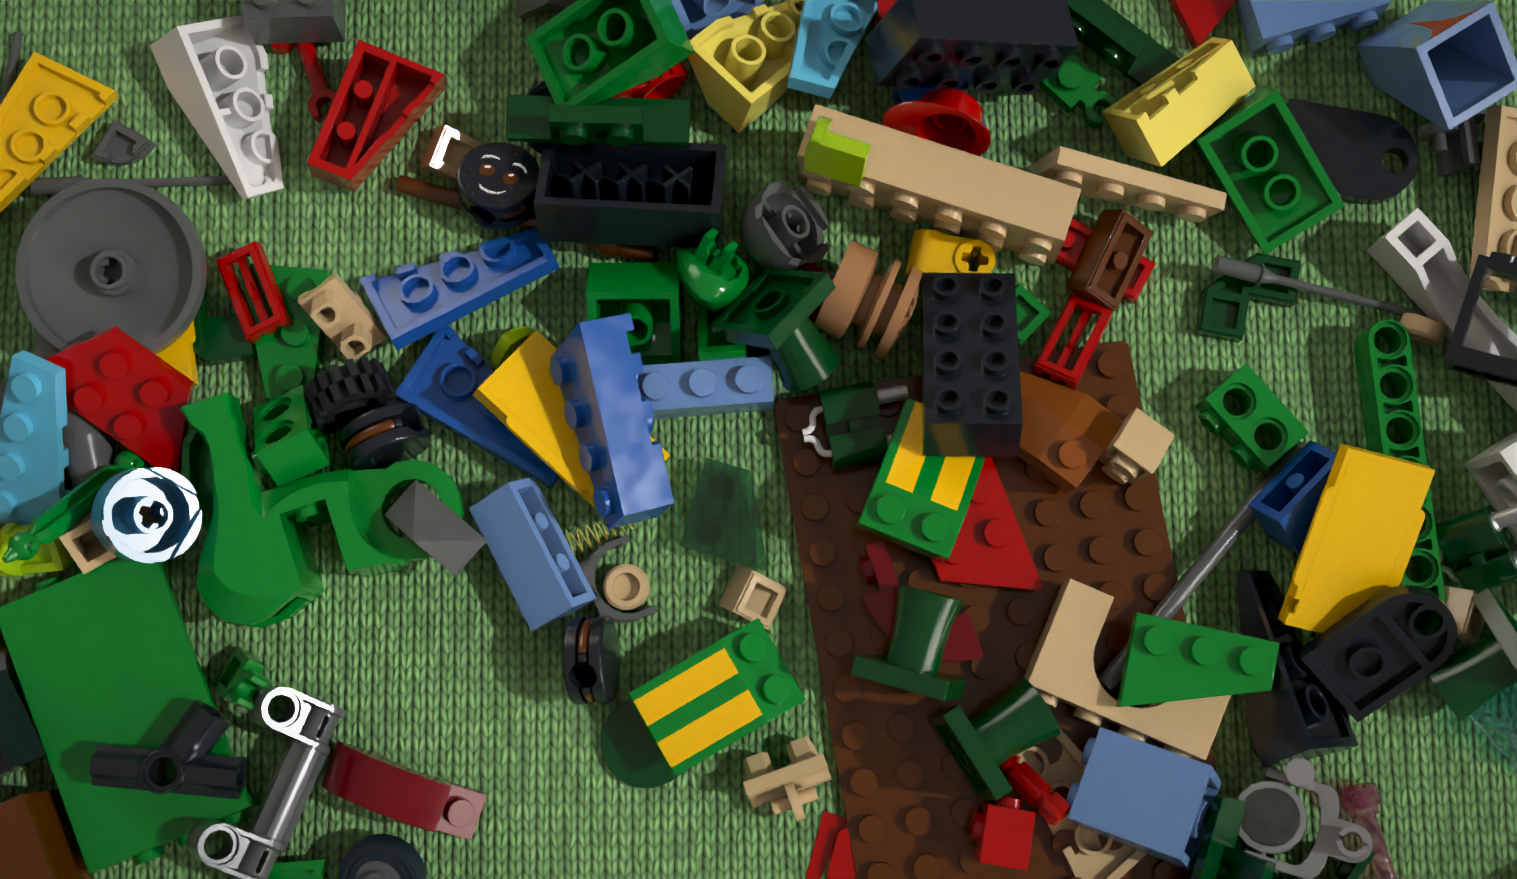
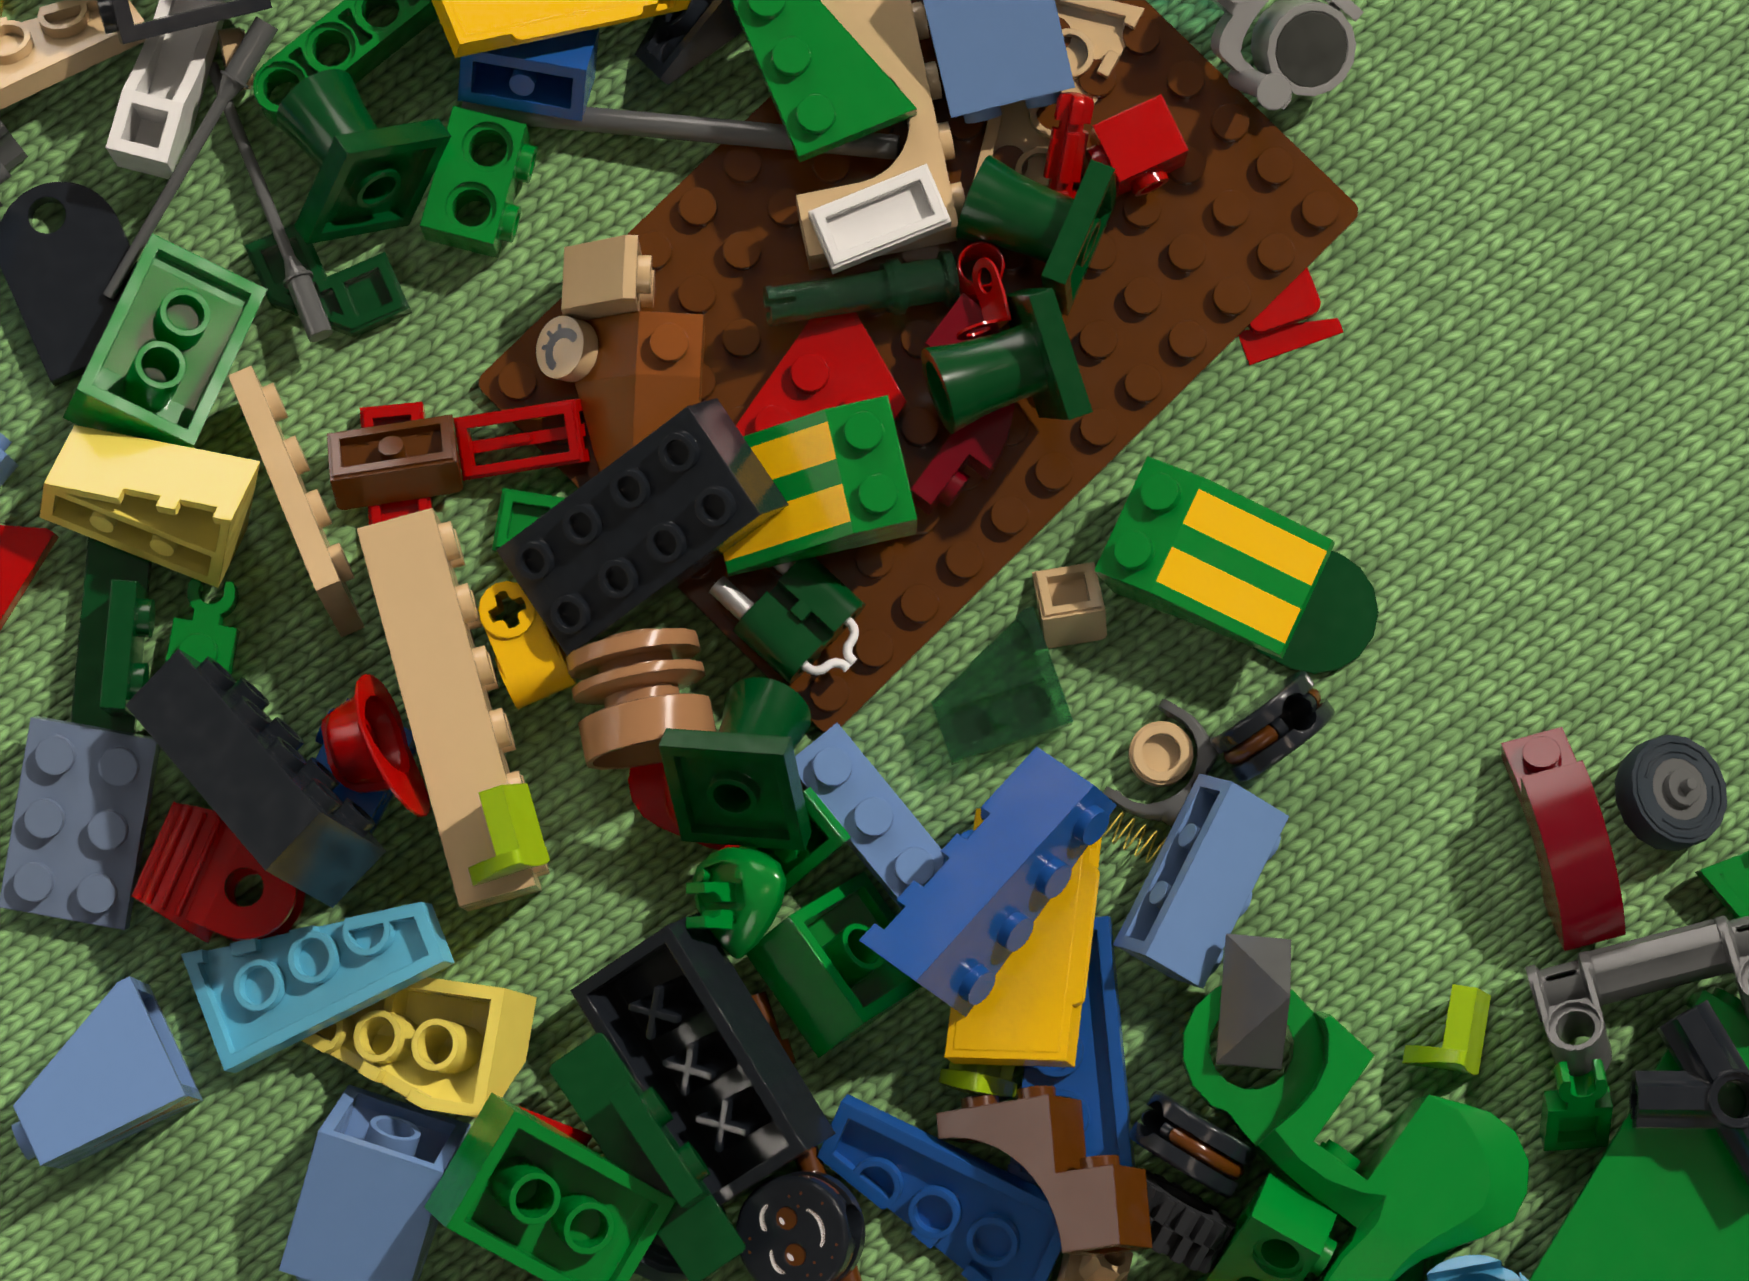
camera: 130 degrees left, 0 degrees up
dark grey cylinder [739,180,830,270] -> none
tan hips [743,736,832,822] -> none
none -> dark grey piece [103,17,278,300]
none -> dark green plant [276,69,451,244]
none -> tan tile [536,316,598,382]
none -> clear green pin [763,250,960,327]
none -> white tile [808,164,952,274]
none -> reddish brown arch [936,1086,1152,1257]
none -> red piece [954,241,1005,302]
none -> red piece [956,258,1011,340]
none -> lime tile [1402,984,1491,1075]

